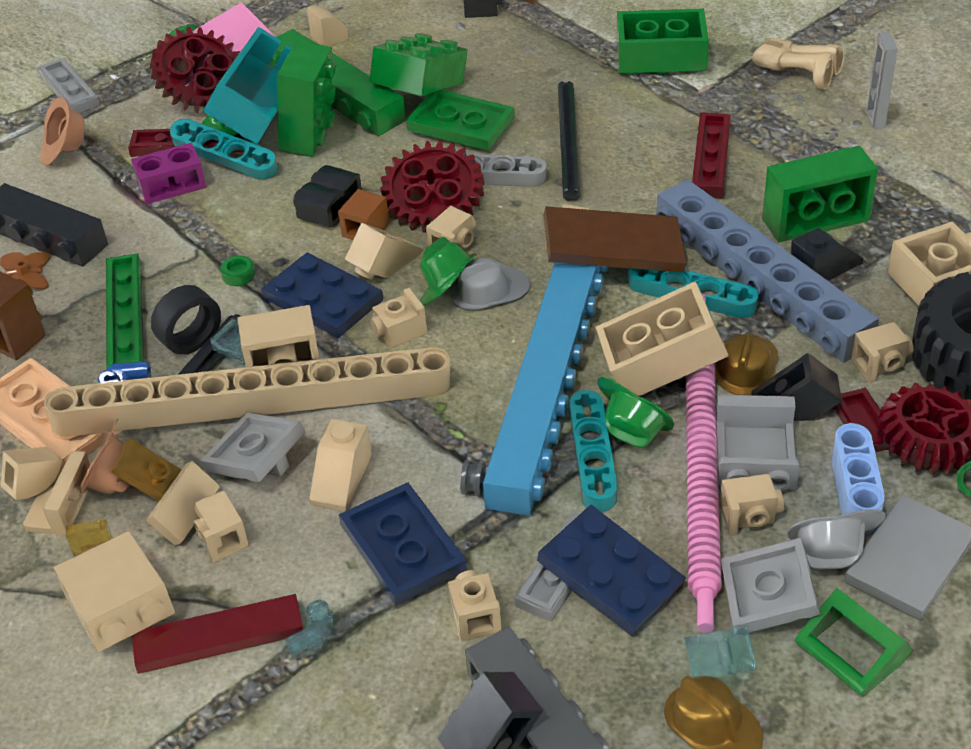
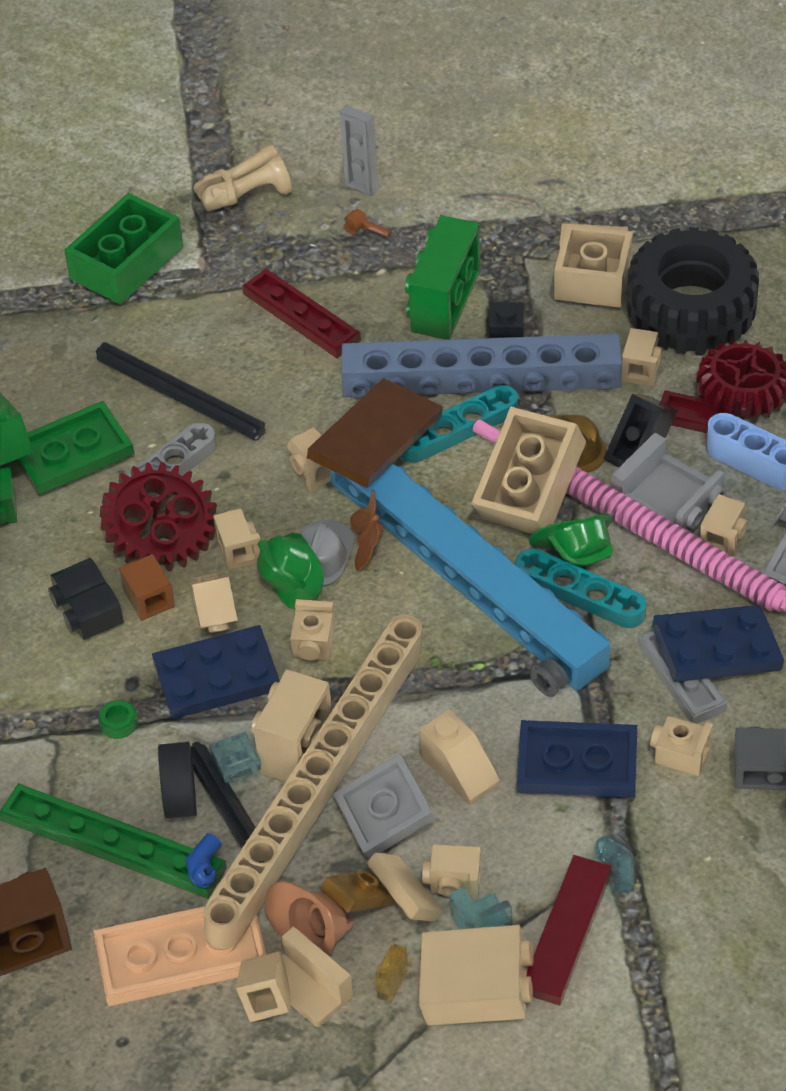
camera: 55 degrees left, 5 degrees up
none -> dark orange hand [343,209,391,238]
none -> dark orange piece [350,490,383,571]
none -> clear light blue panel [450,888,513,929]

